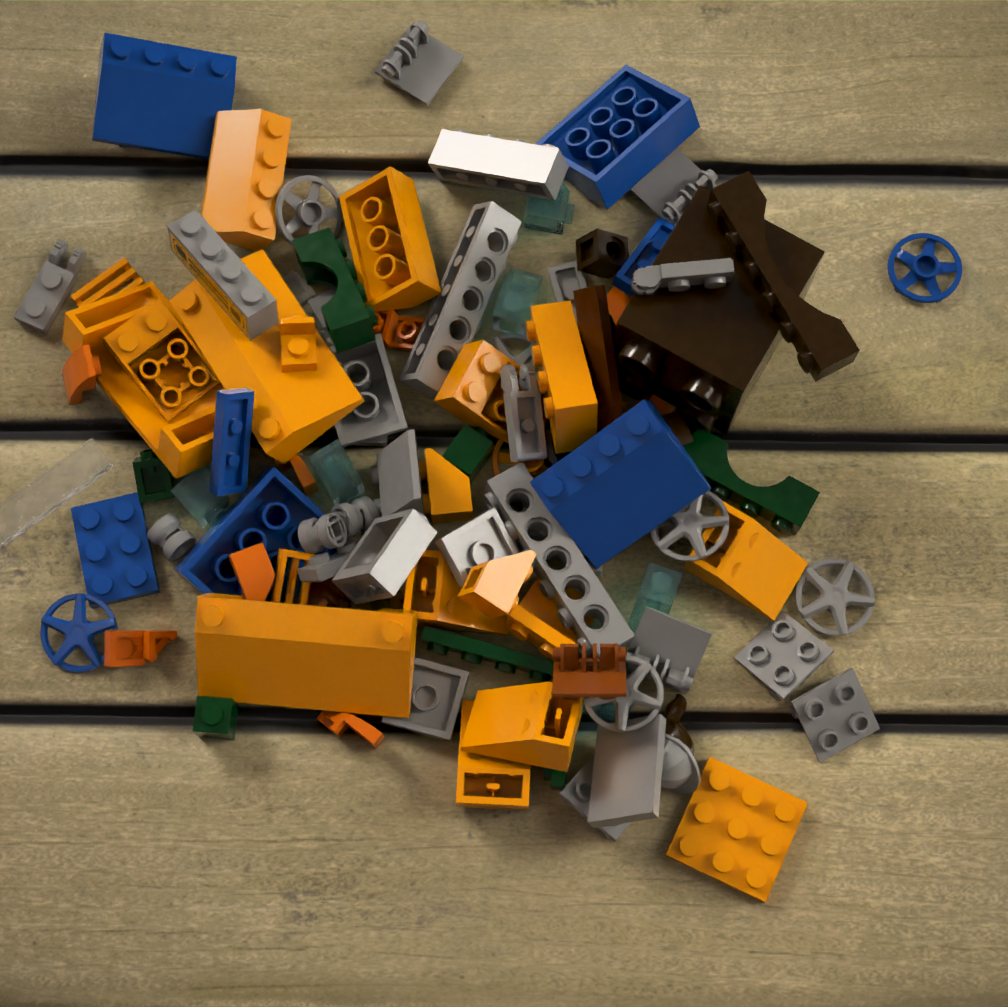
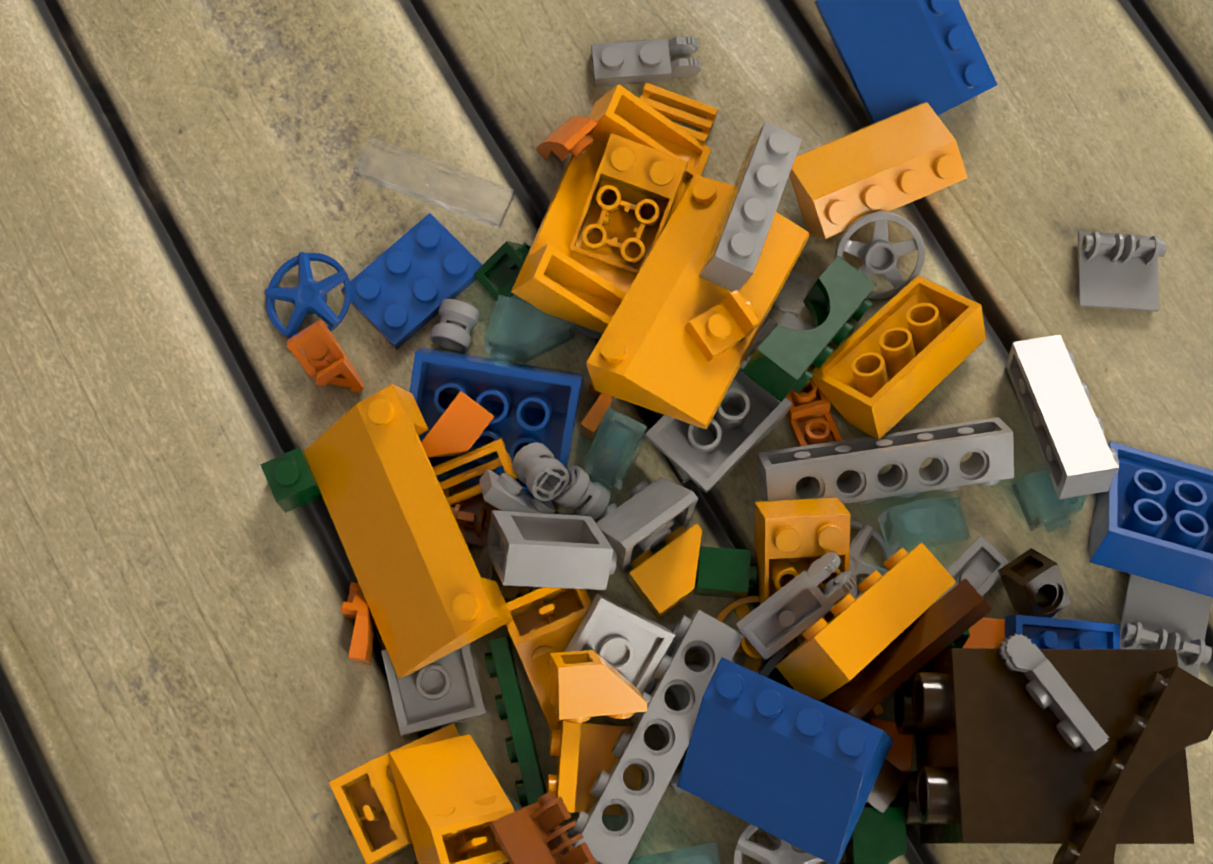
camera: 55 degrees right, 0 degrees up
blue plate [209,388,254,496] -> none

